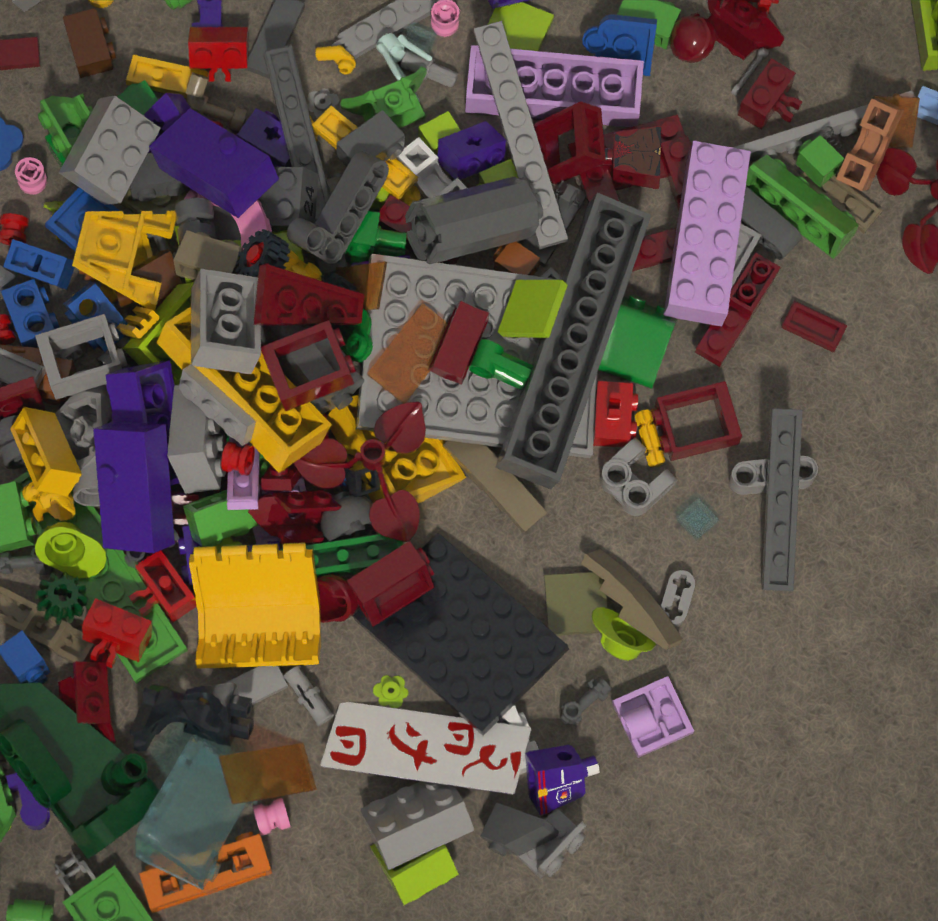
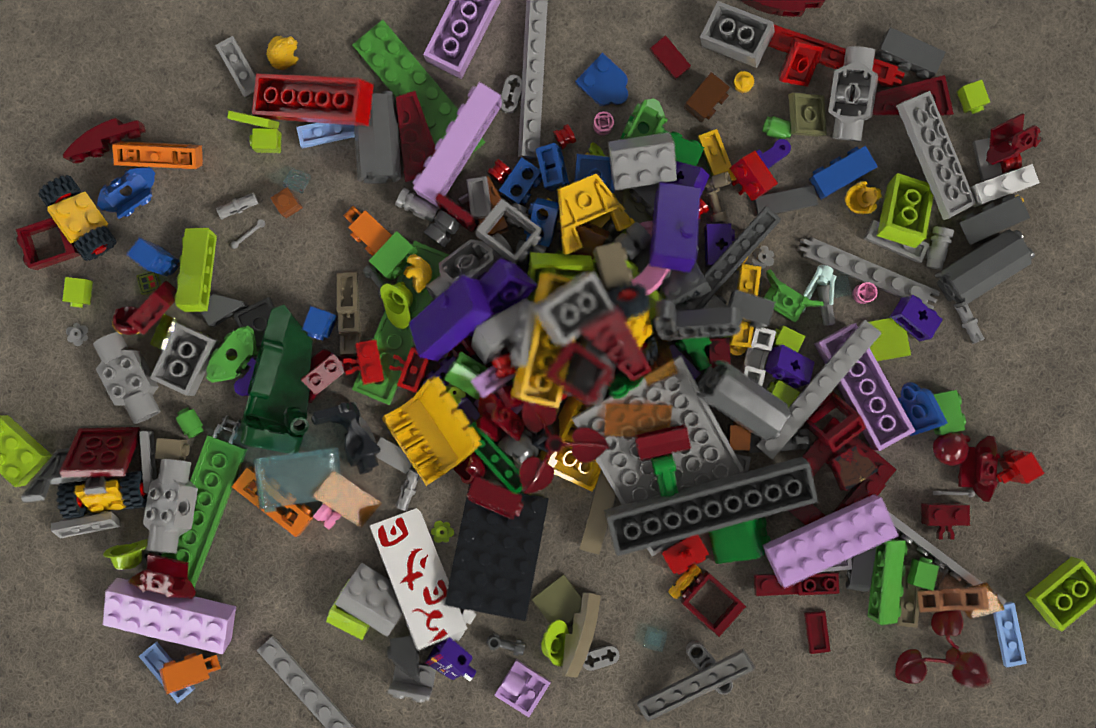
camera: 60 degrees right, 15 degrees up
yellow brick [10,407,82,496] -> none
dark green gear [35,571,88,625] -> none
yellow tile [116,306,159,339] -> none
yellow arm [316,45,356,75] -> none
lime tile [498,280,568,338] -> none
light grey piece [600,438,678,516] -> none

